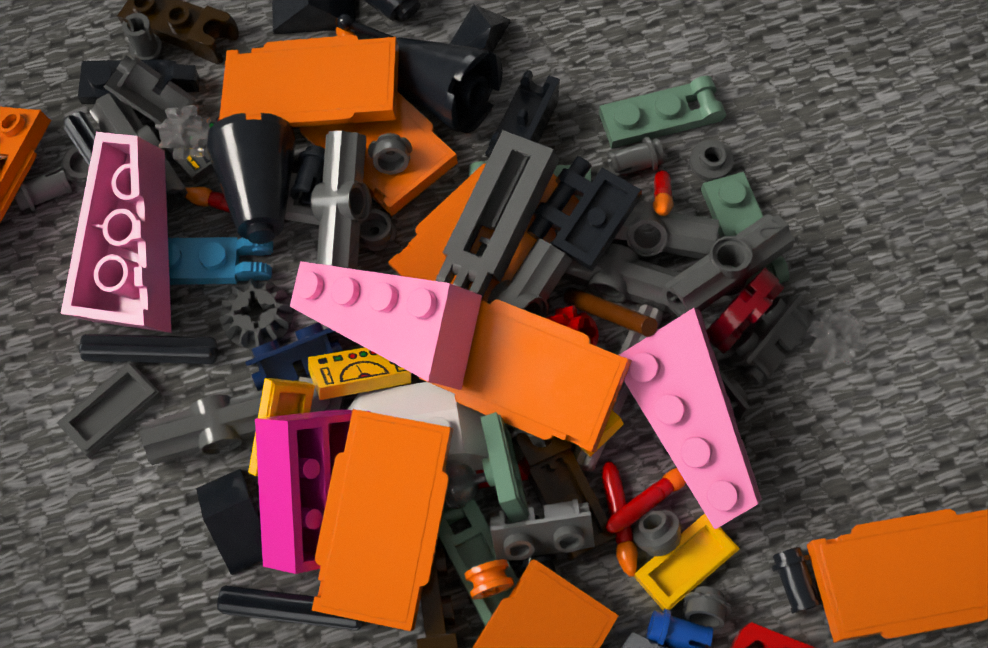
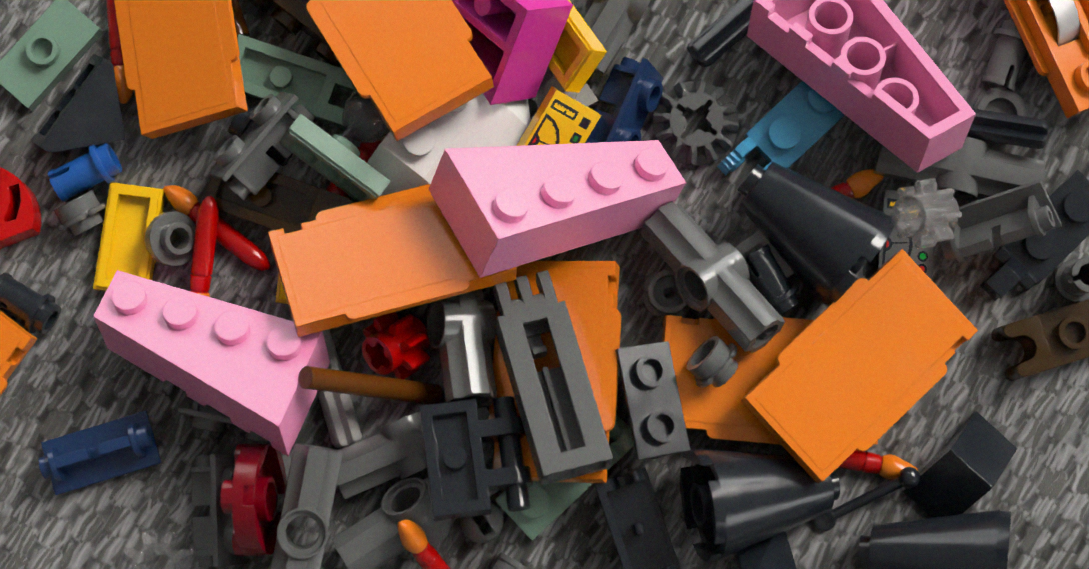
camera: 140 degrees right, 15 degrees up
orange bush [464,559,515,600] -> none
none -> dark blue hinge [38,410,162,495]
none -> hinge [616,341,690,460]

